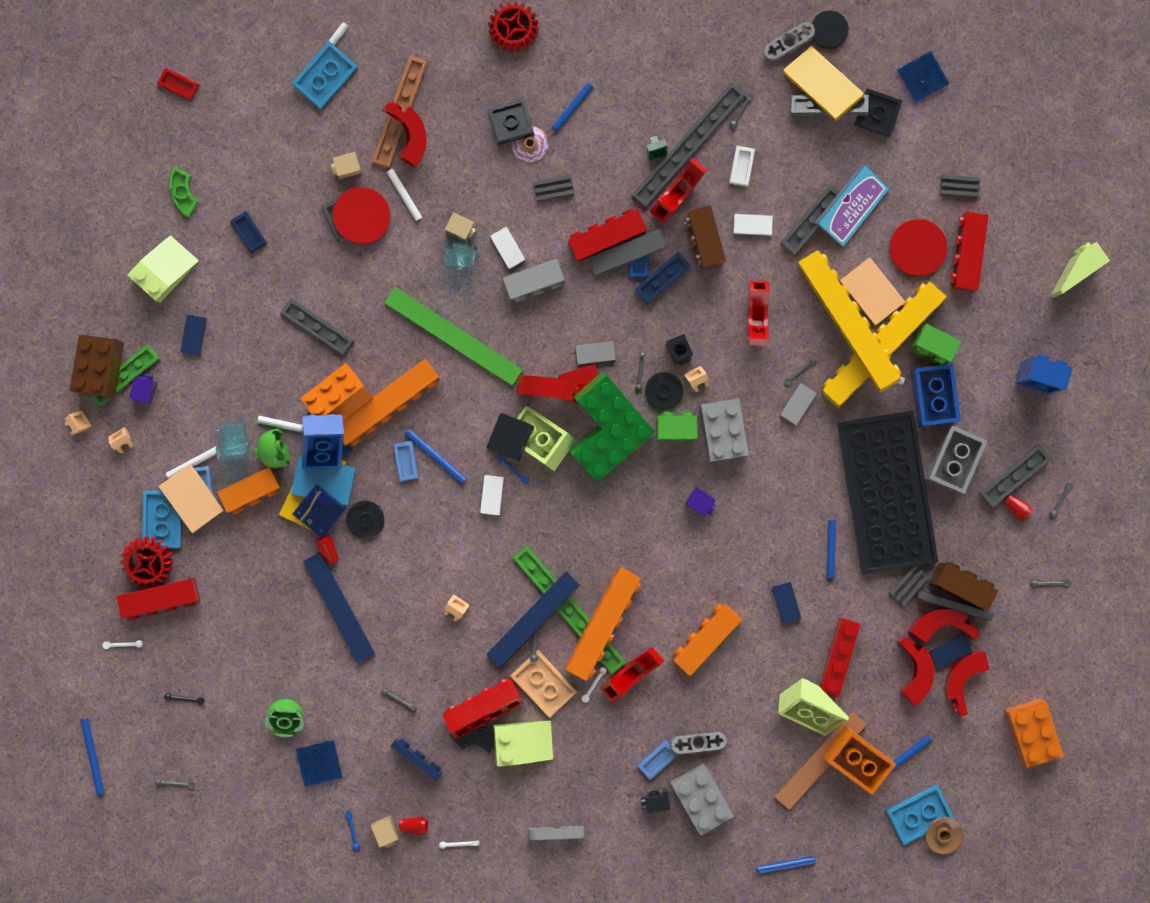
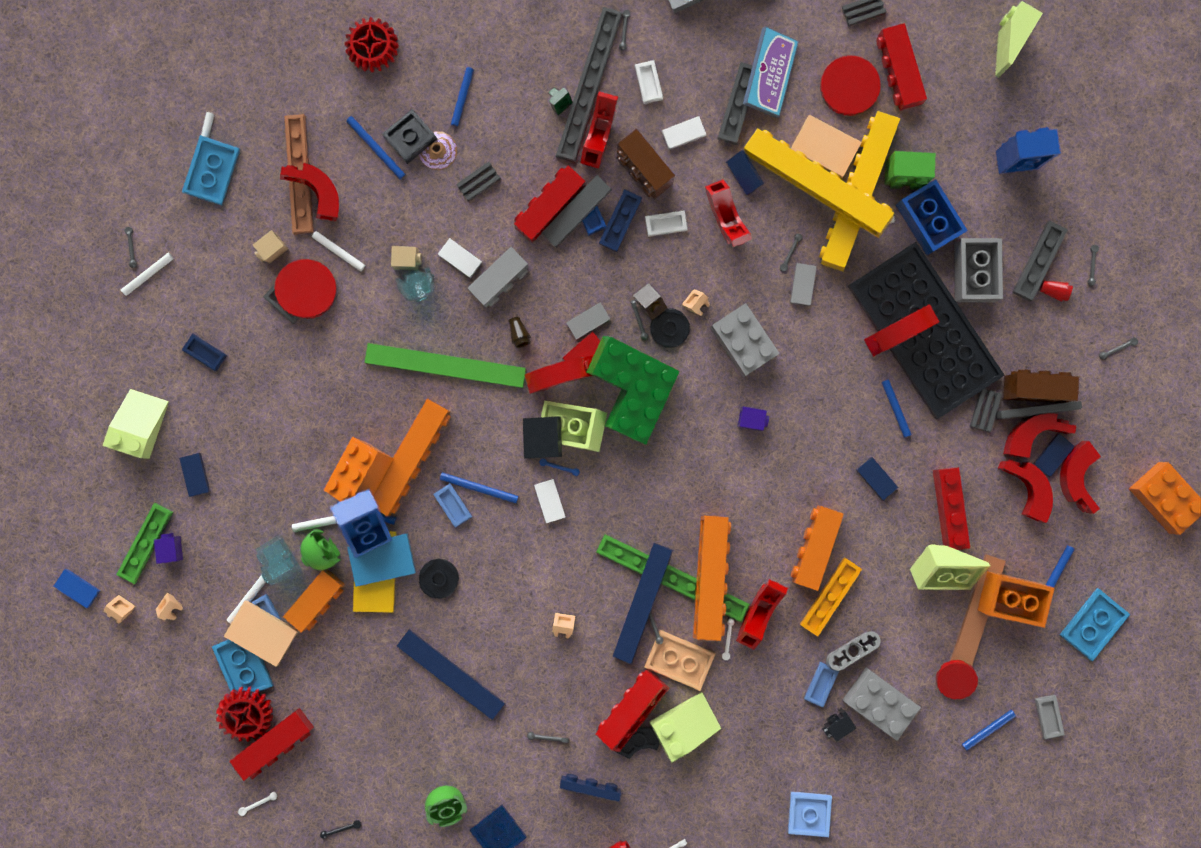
camera: 20 degrees left, 0 degrees up
reddish brown brick [69,335,124,399] -> none
red tile [157,67,200,102] -> none
bright green tile [169,166,199,218] -> none
dark grey tile [280,298,354,356] -> none
clear blue tile [292,484,346,538] -> none
red cone [315,534,339,564] -> none
light grey beam [528,826,585,840] -> none
bright green brick [656,412,697,441] -> none
black brick [666,334,693,365] -> none
medium nougat dish [926,817,963,854] -> none
none -> blue tile [53,569,100,608]
none -> white bar [121,253,174,296]
none -> dark grey hinge [124,227,137,268]
none -> blue bar [346,116,405,179]
none -> dark brown cone [509,317,531,348]
none -> brick [633,283,667,320]
none -> white tile [645,210,687,237]
none -> dark blue tile [726,150,765,195]
none -> light blue tile [788,792,832,837]
none -> light orange plate [800,557,862,637]
none -> red arch [864,304,939,357]
none -> red tile [936,660,978,699]
none -> light grey tile [1035,695,1065,740]

